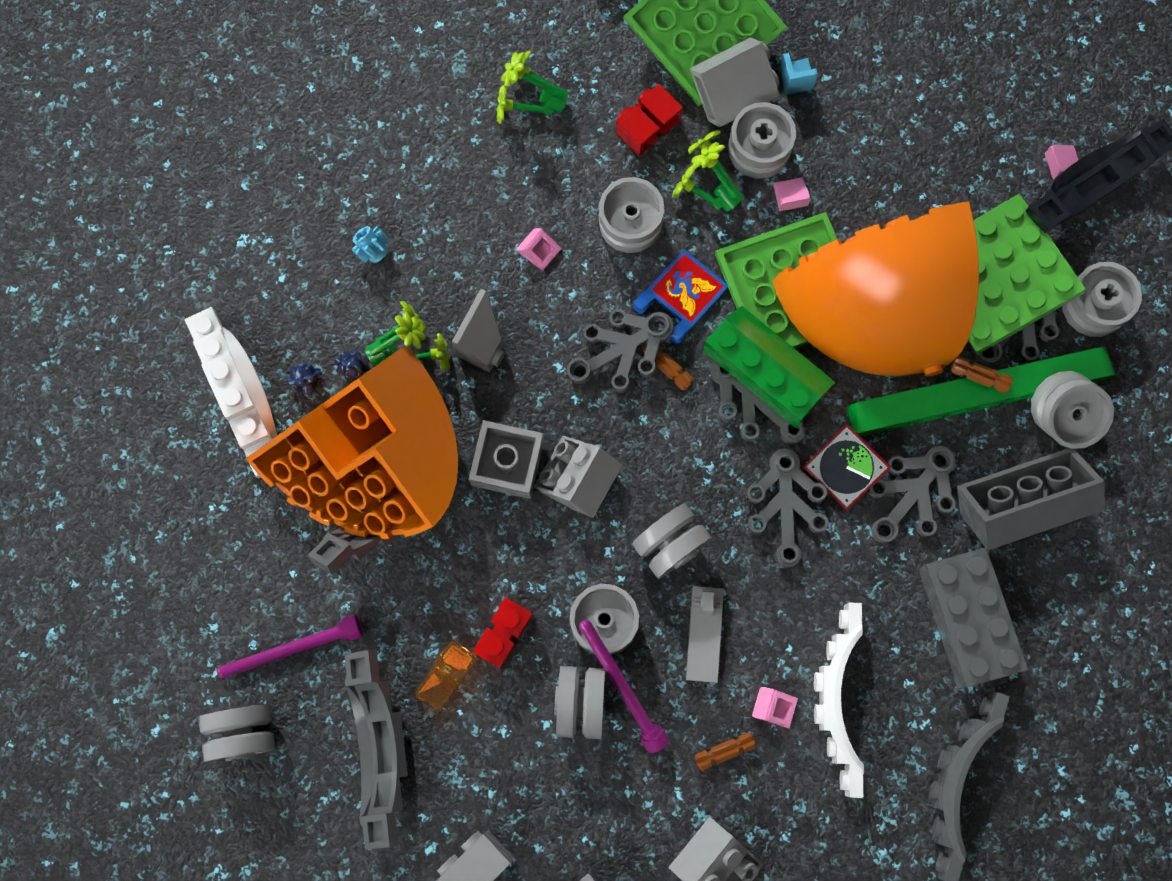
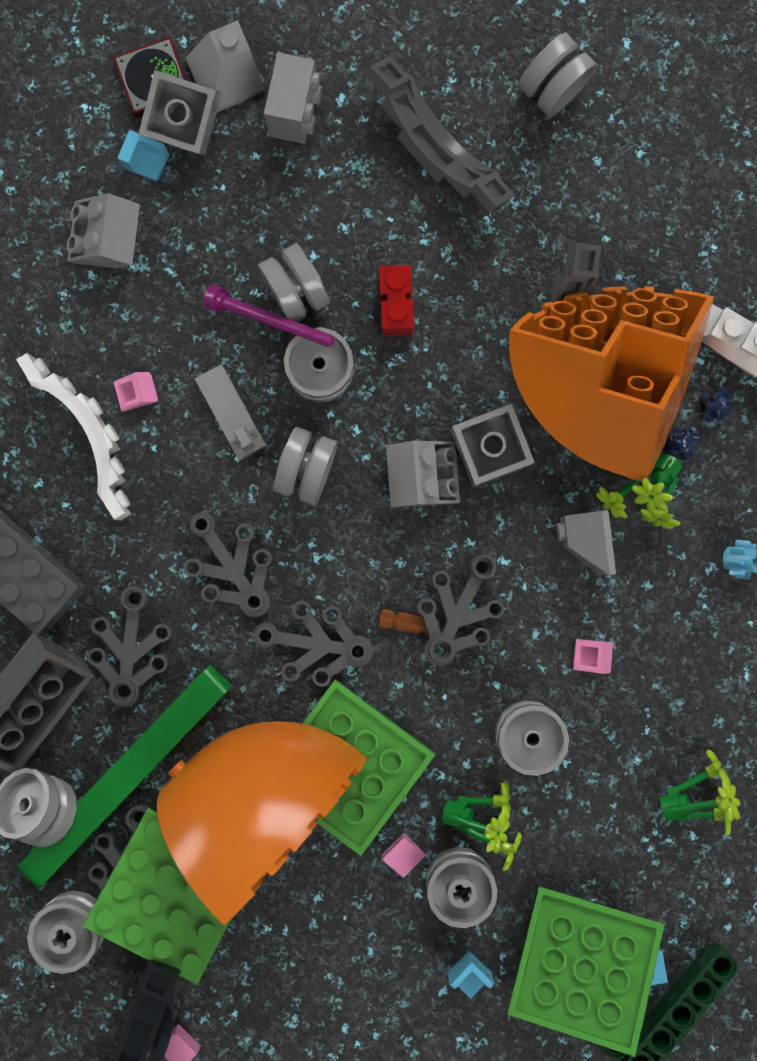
camera: 145 degrees right, 10 degrees up
magenta piece [217,614,363,678] -> none
clear orange slope [414,639,477,713] -> none
red piece [616,84,683,156] -> none
flag [633,249,728,344] -> none
light grey brick [690,37,780,127] -> none
dark orange axle [695,733,756,770] -> none
green slope [703,306,835,428] -> none
tile [803,423,891,510] -> none
dark orange axle [951,356,1013,393] -> none

